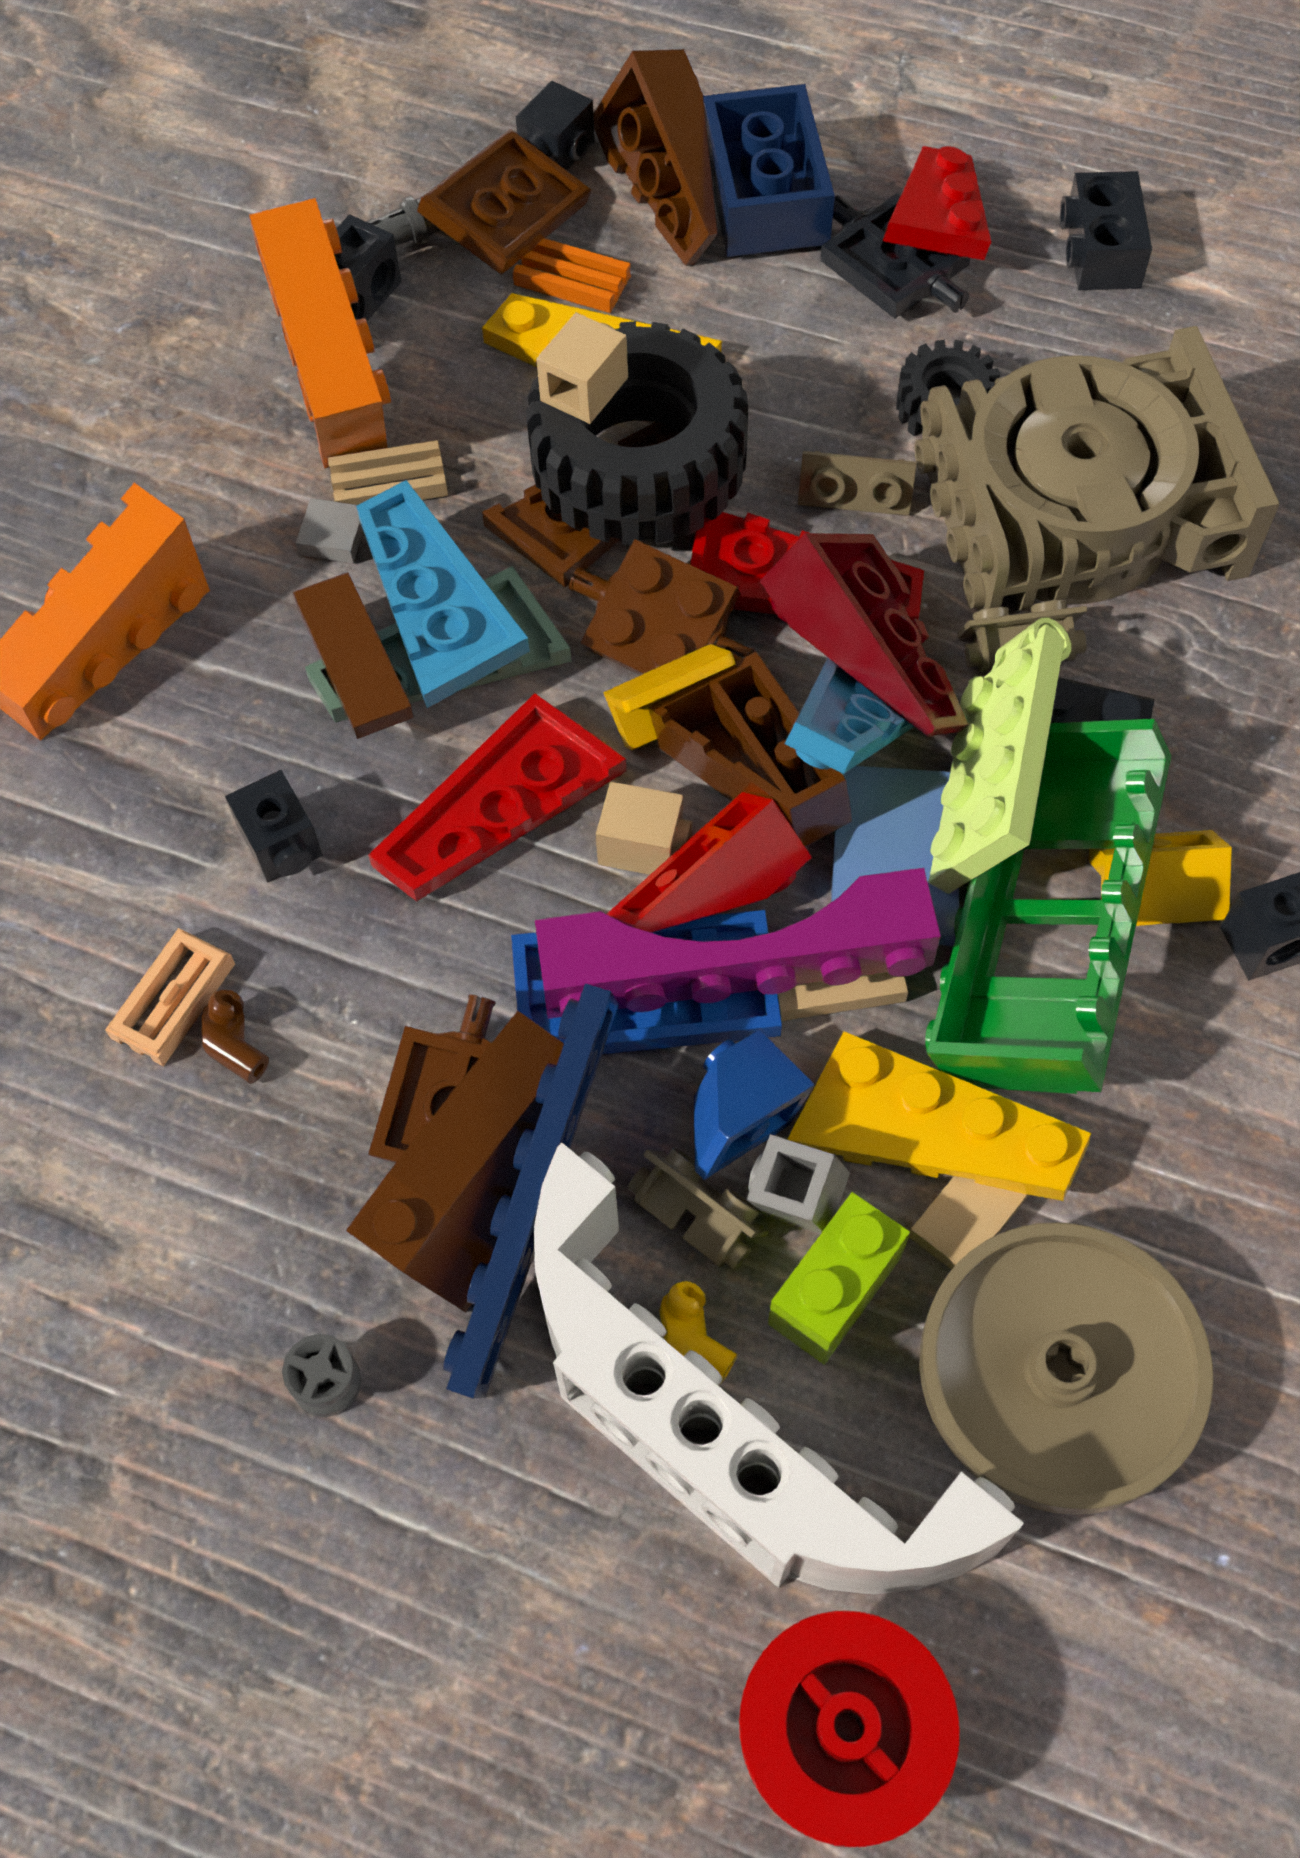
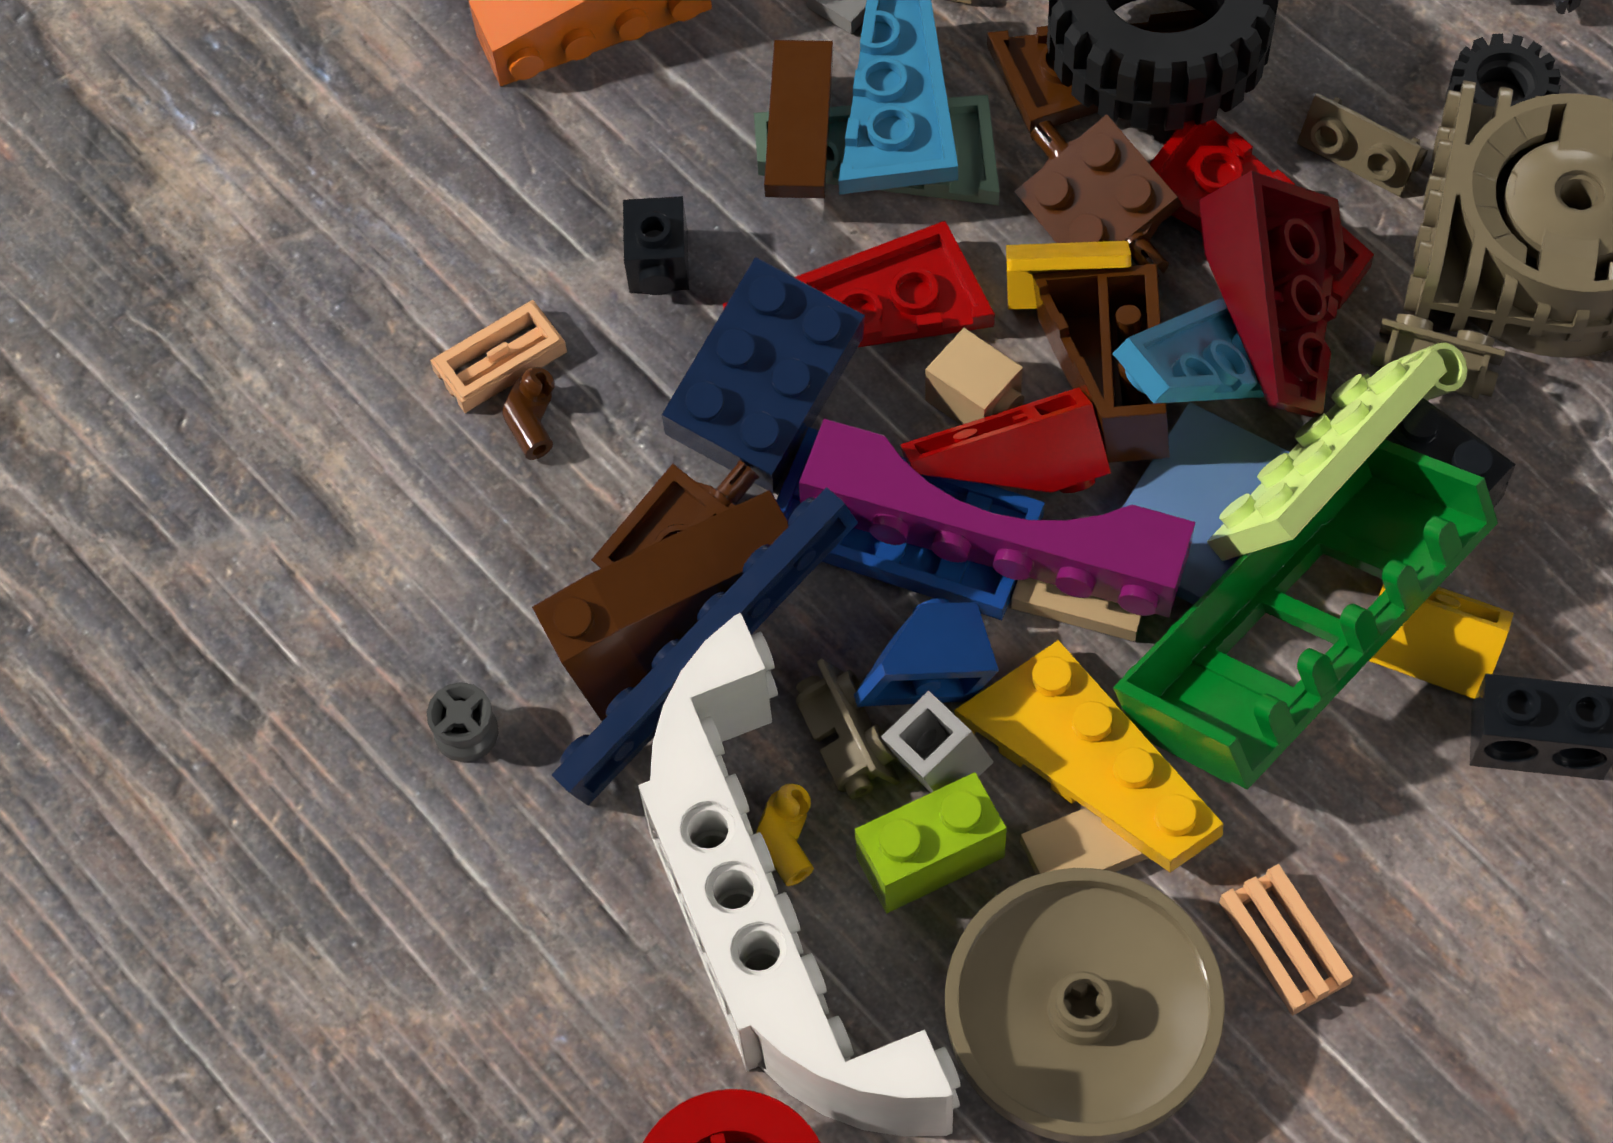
camera: 30 degrees right, 0 degrees up
none -> dark blue brick [662,257,865,493]
none -> light nougat tile [1219,864,1353,1016]

